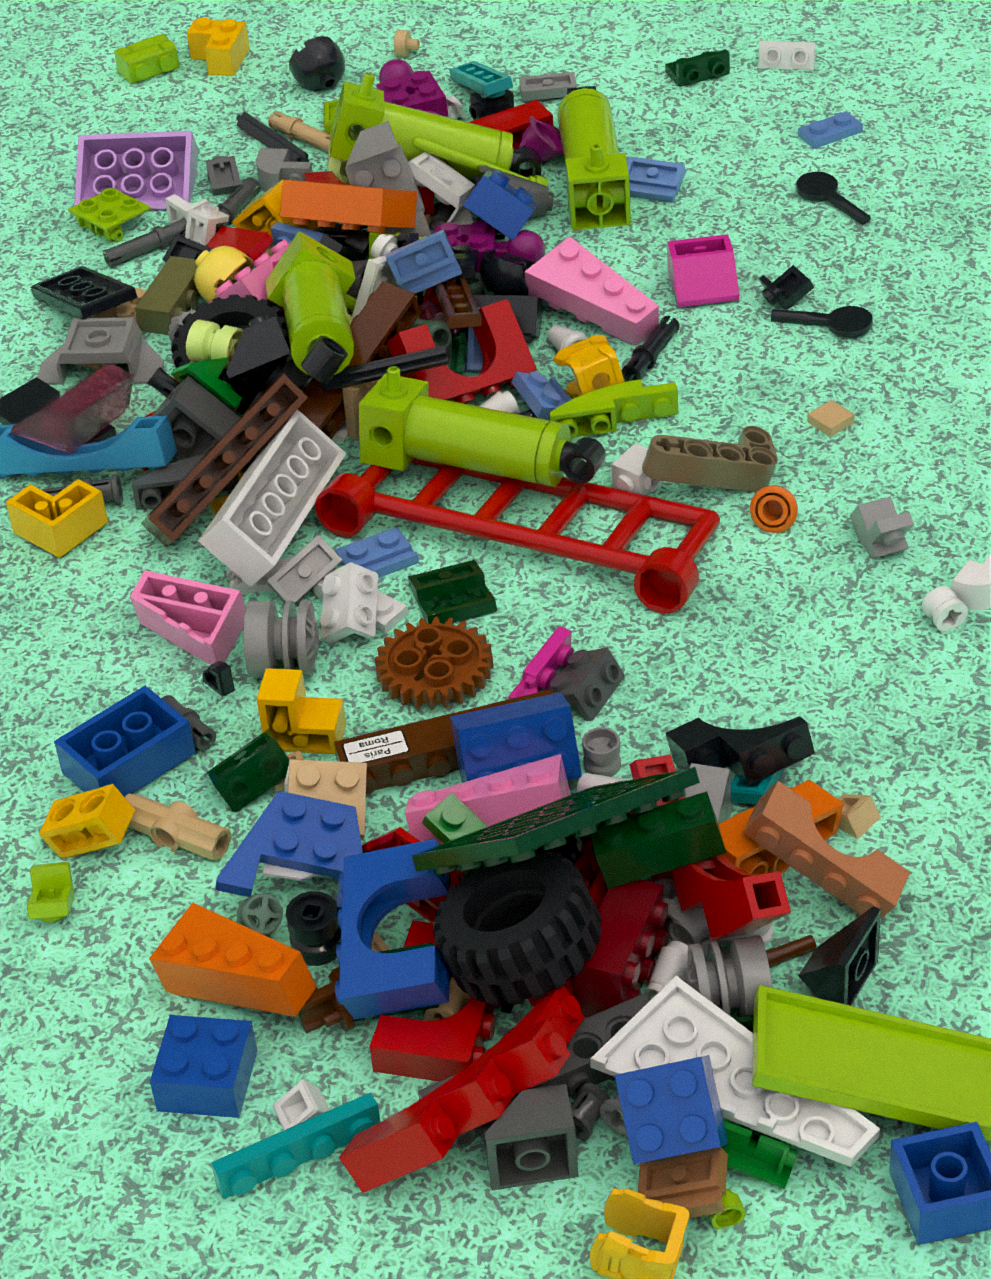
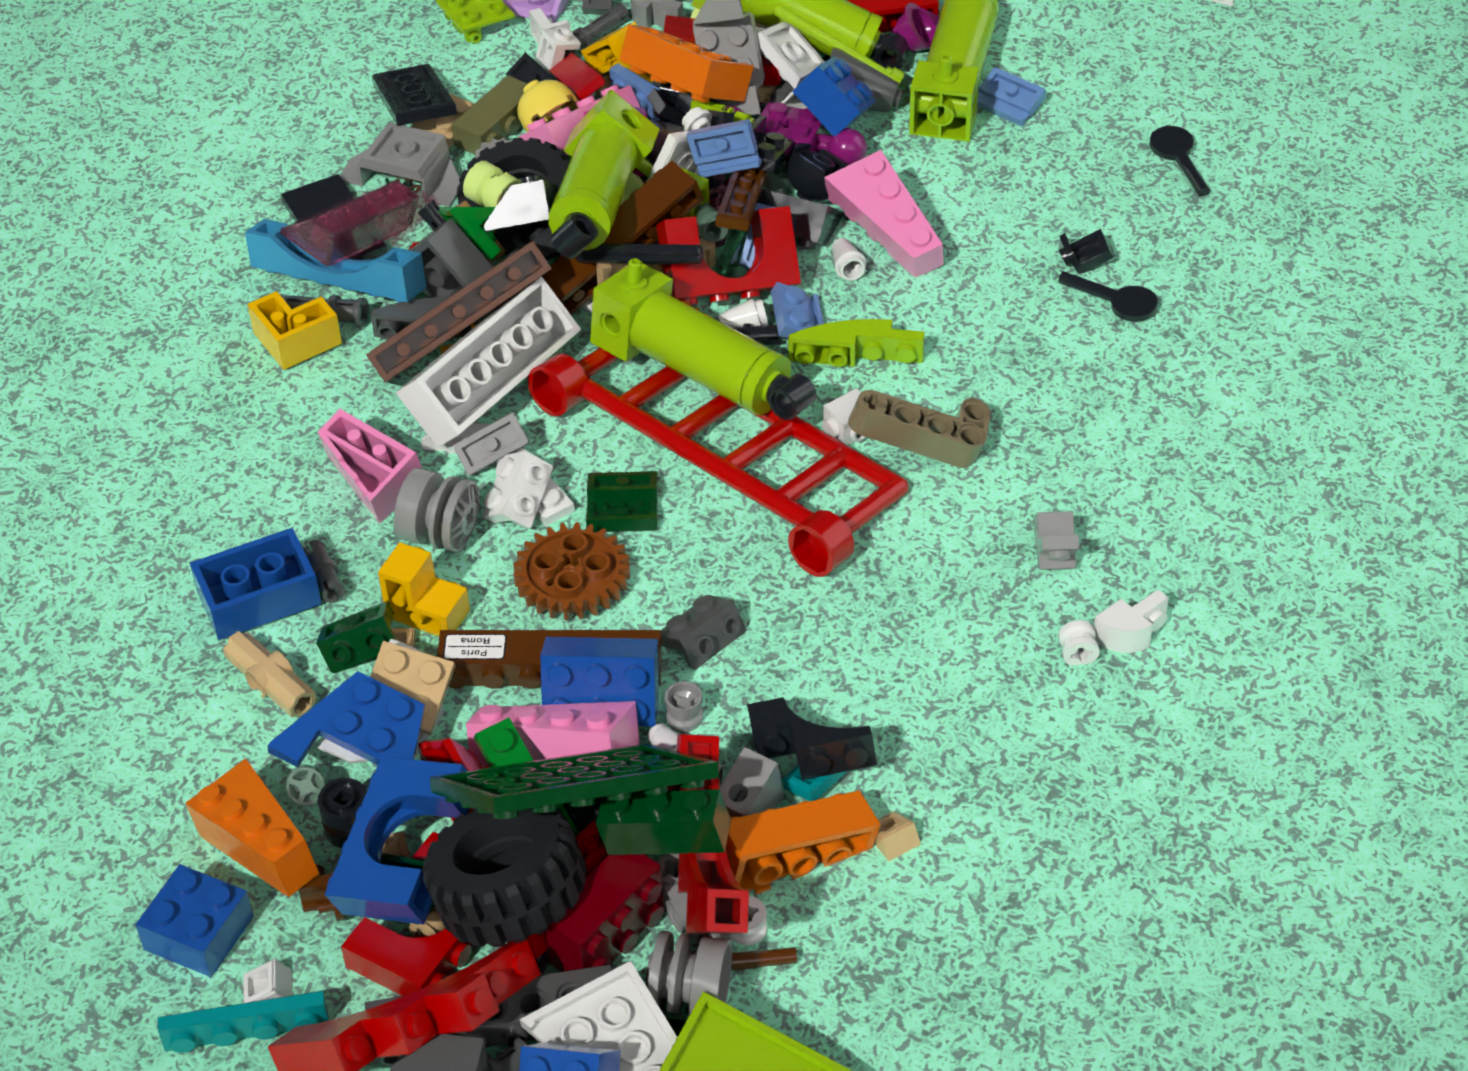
camera: 15 degrees right, 5 degrees up
lime bracket [27,862,74,922] -> none
yellow brick [39,784,135,858] -> none
dark grey pin [103,218,187,268] -> none
black tile [202,661,235,697] -> none
medium blue plate [335,527,419,578] -> none
dark pink hinge [508,626,574,700] -> none
yellow piece [553,335,625,398] -> none
black pin [621,316,680,381] -> none
white cone [645,941,688,998] -> none
dark pink slope [667,234,739,307] -> none
nougat arch [742,781,910,919] -> none
orange brick [750,485,798,533] -> none
medium blue plate [798,111,863,149] -> none
black slope [798,906,881,1006] -> none
tan tile [807,400,855,437] -> none

